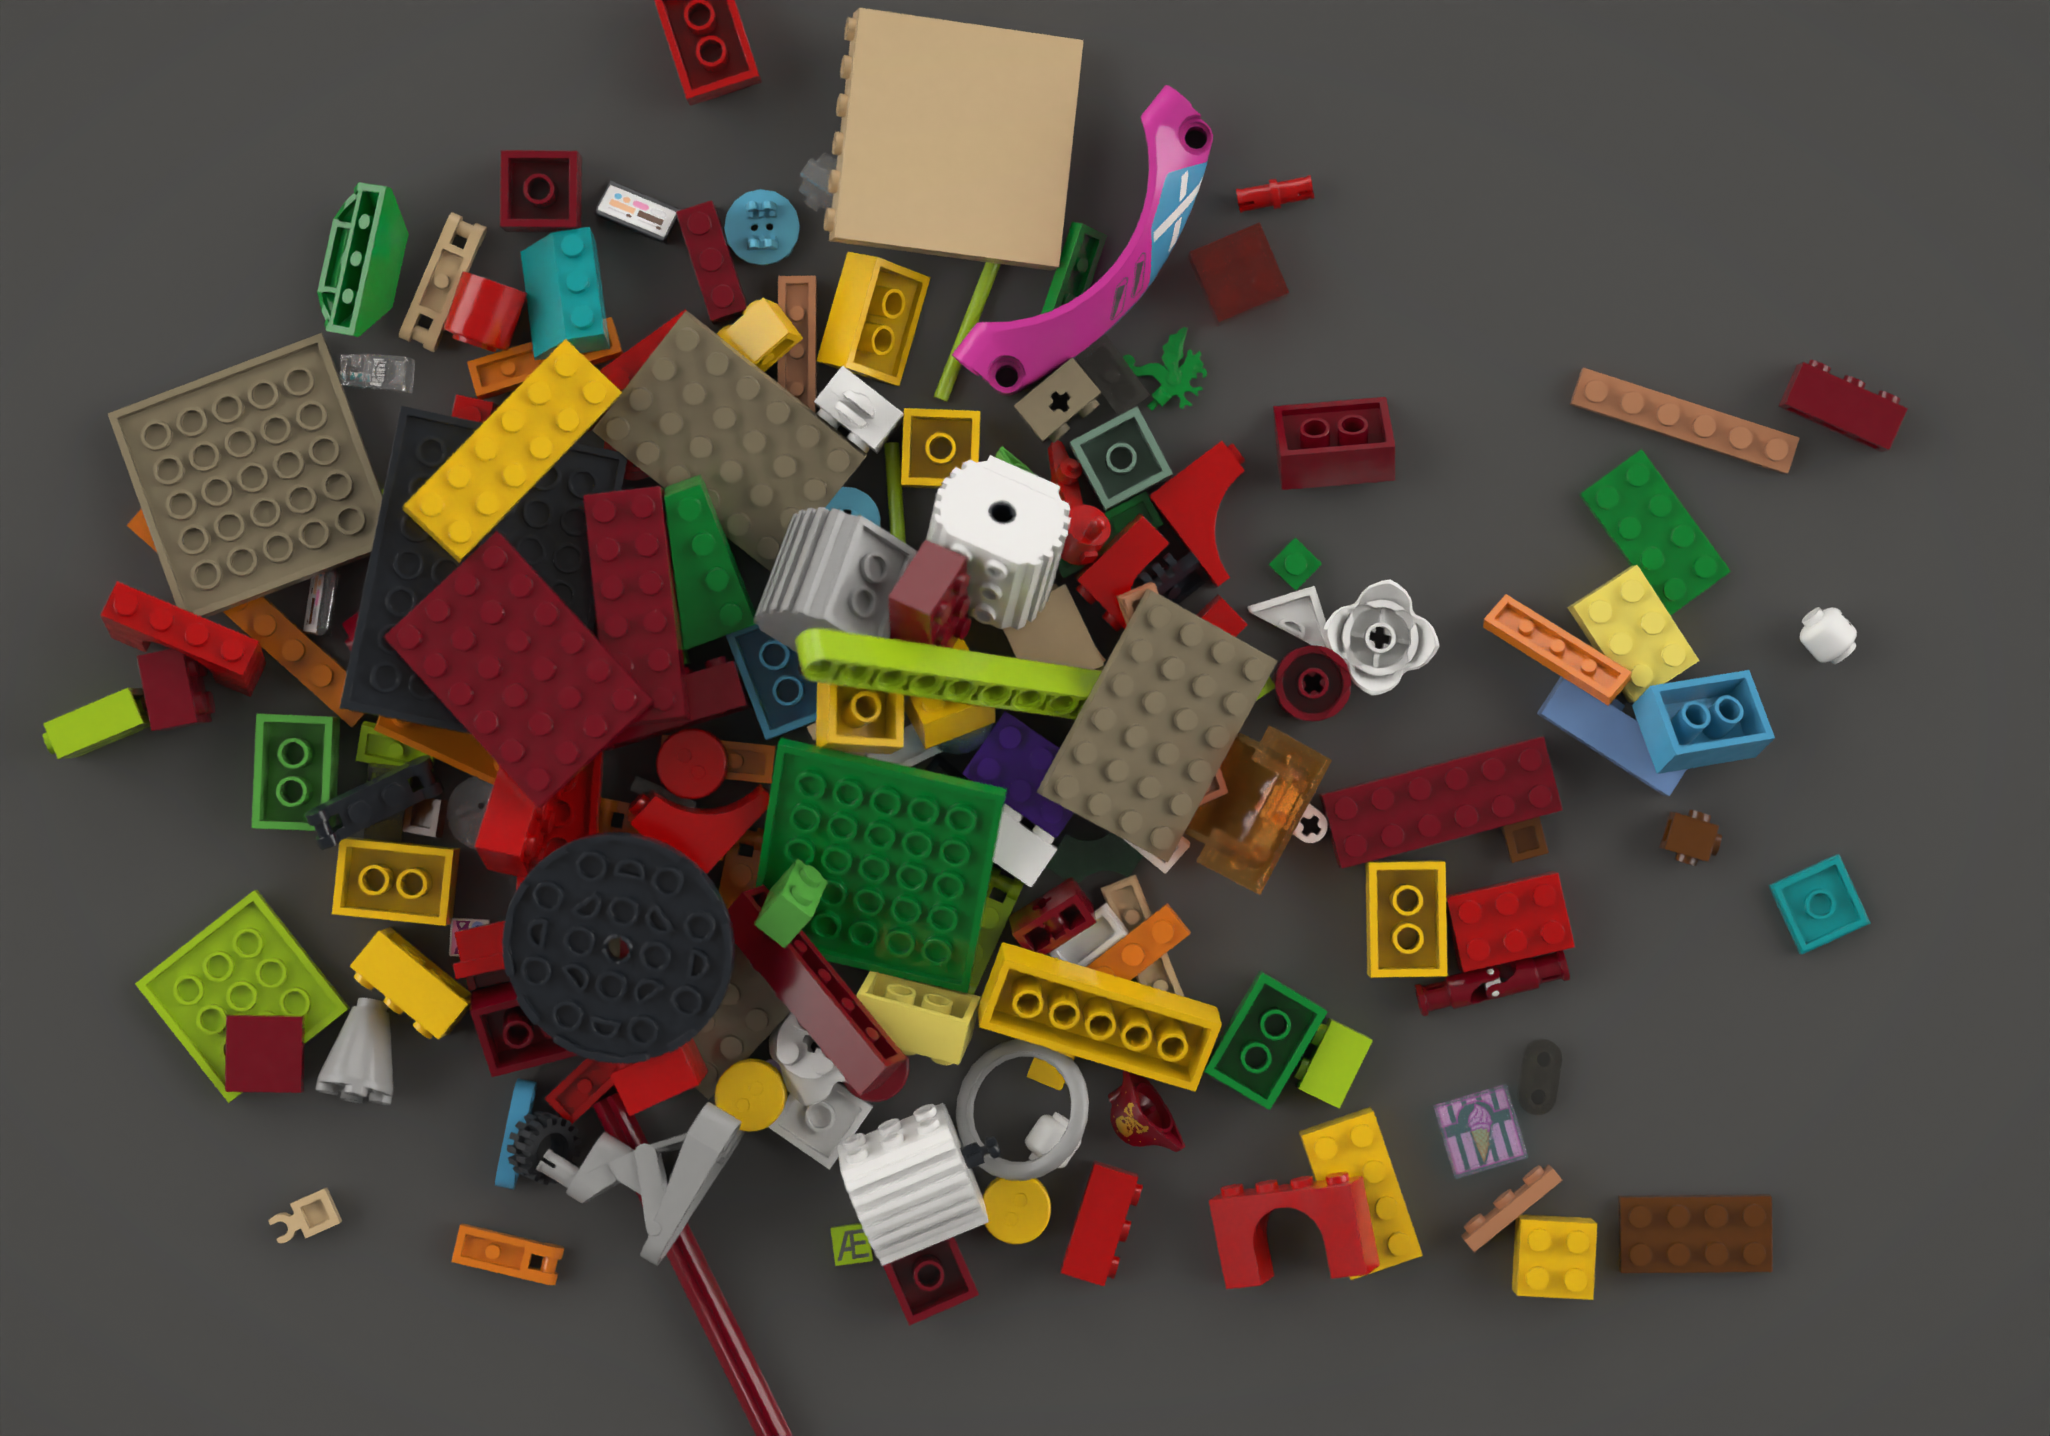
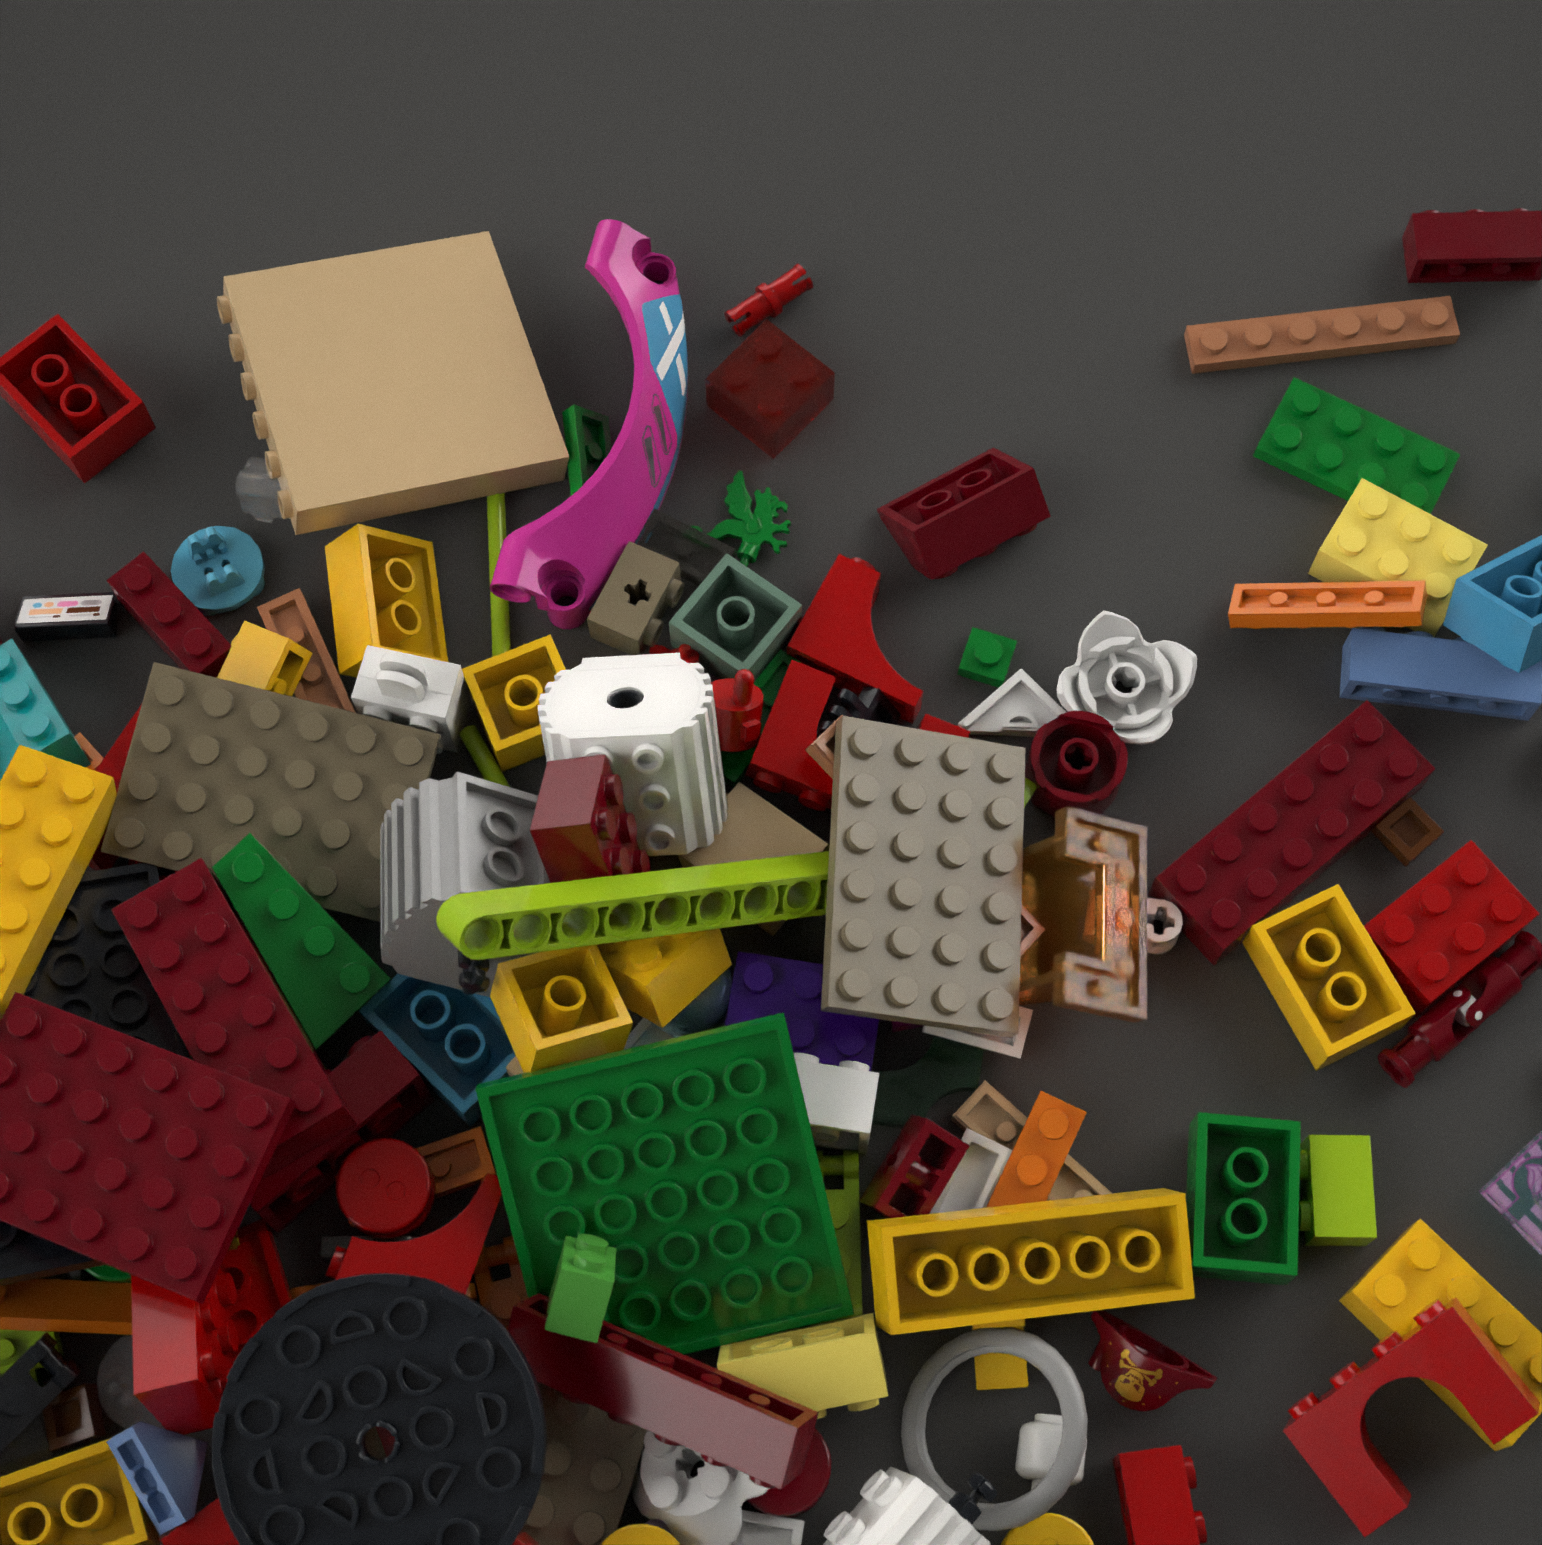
camera: 25 degrees left, 20 degrees down
none -> medium blue slope [106,1421,208,1535]

